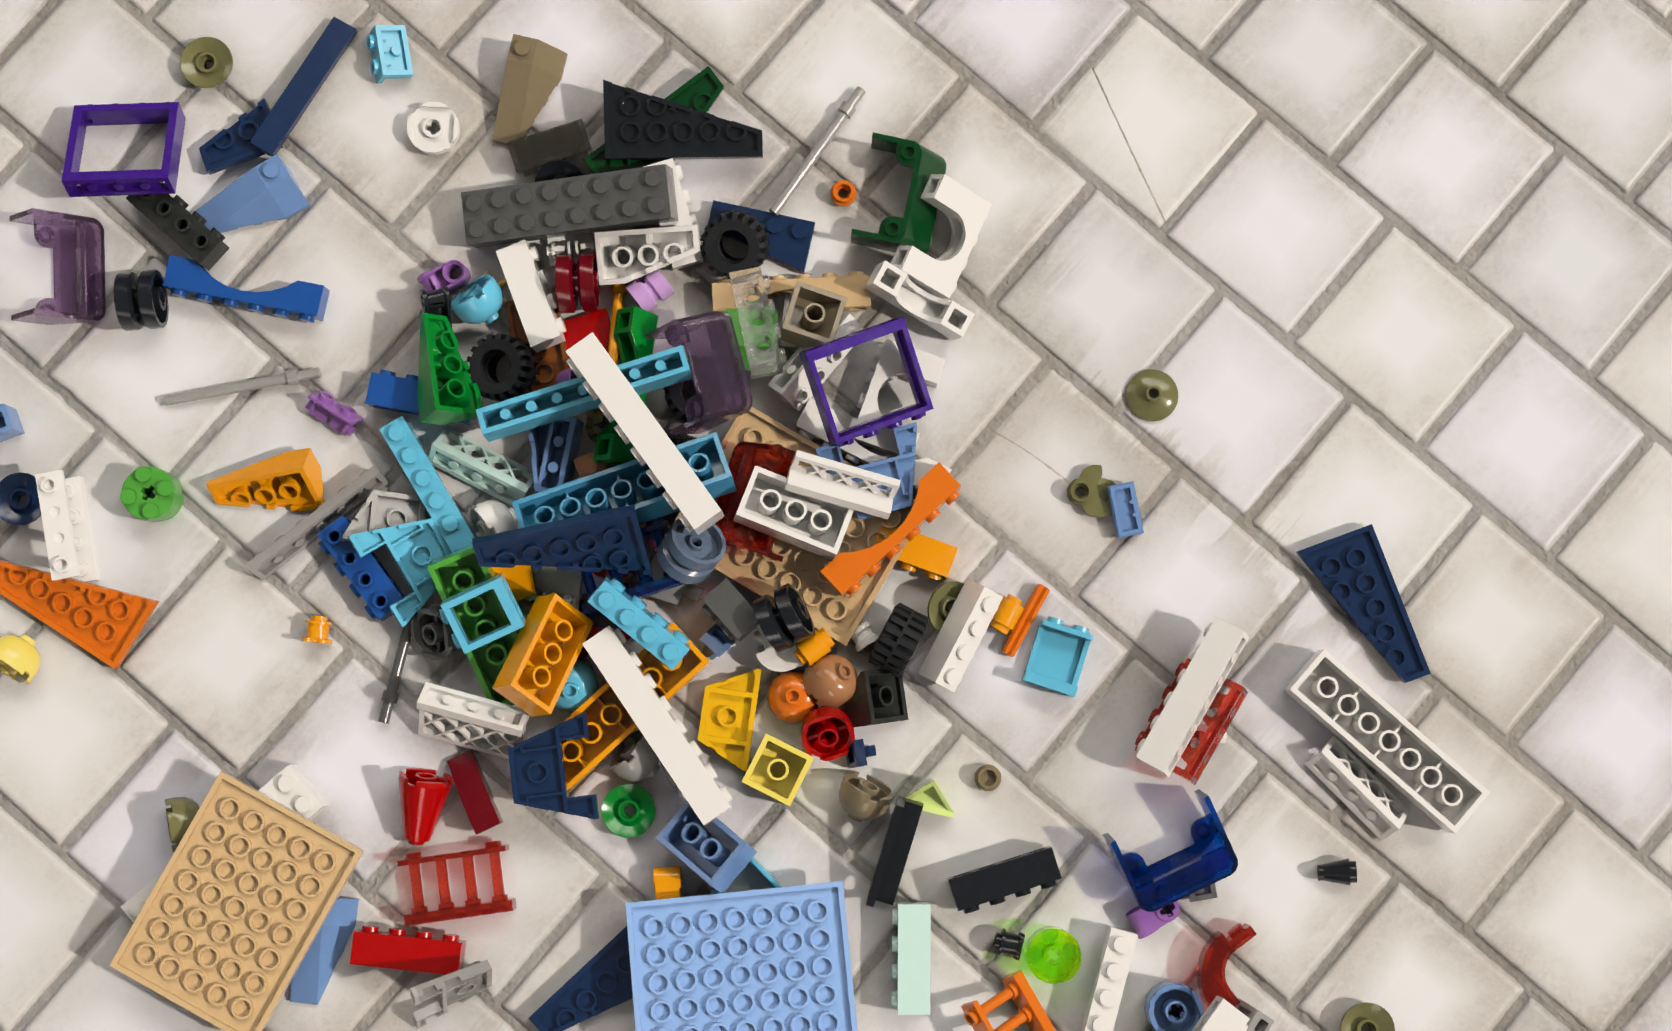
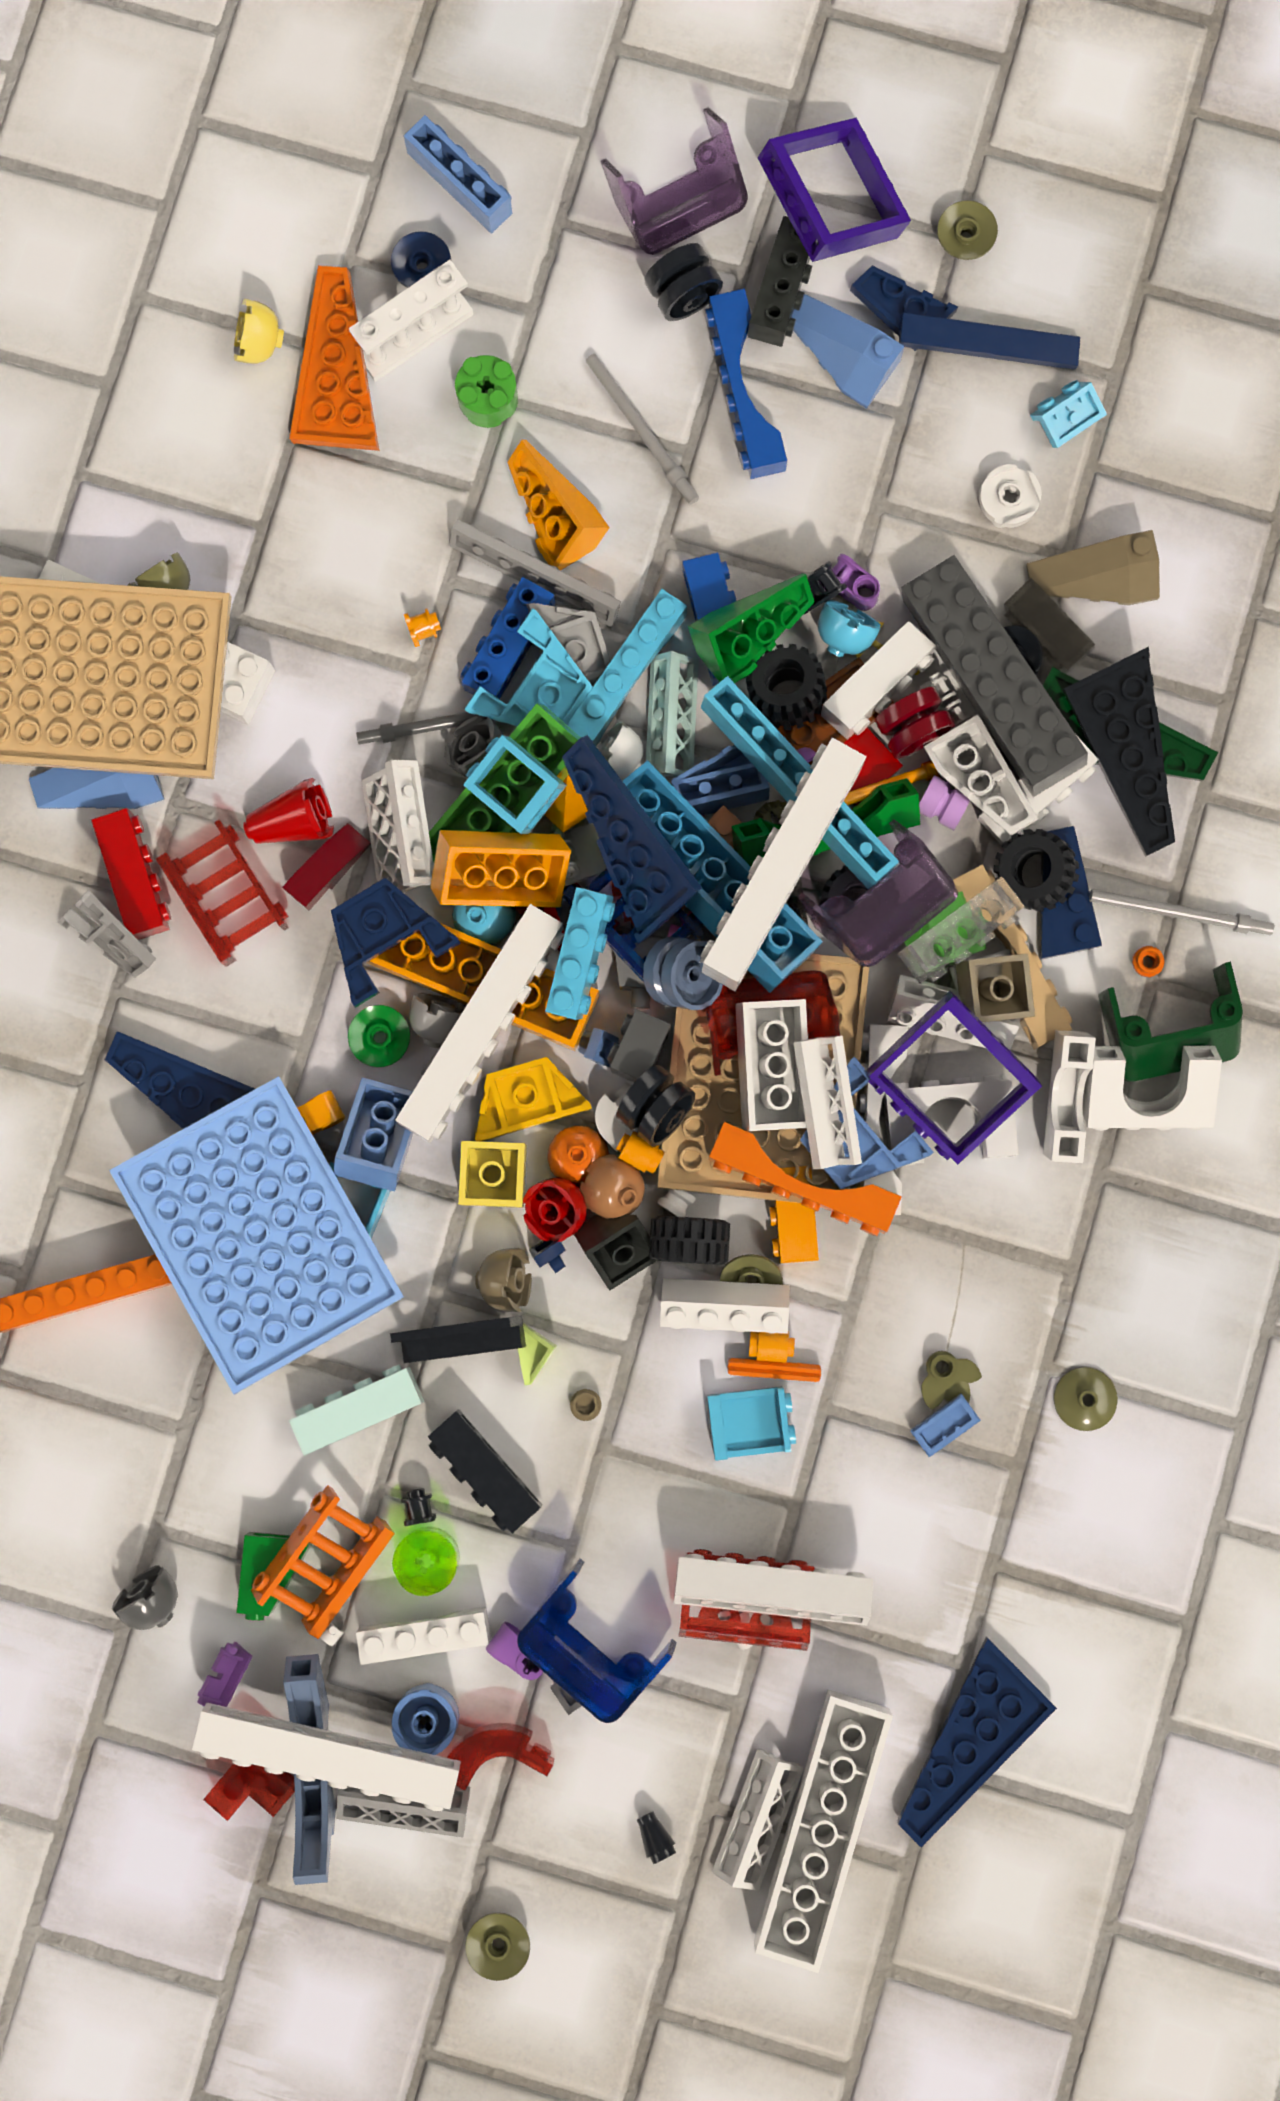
camera: 70 degrees right, 0 degrees up
medium lavender hinge [306,391,363,436] -> none

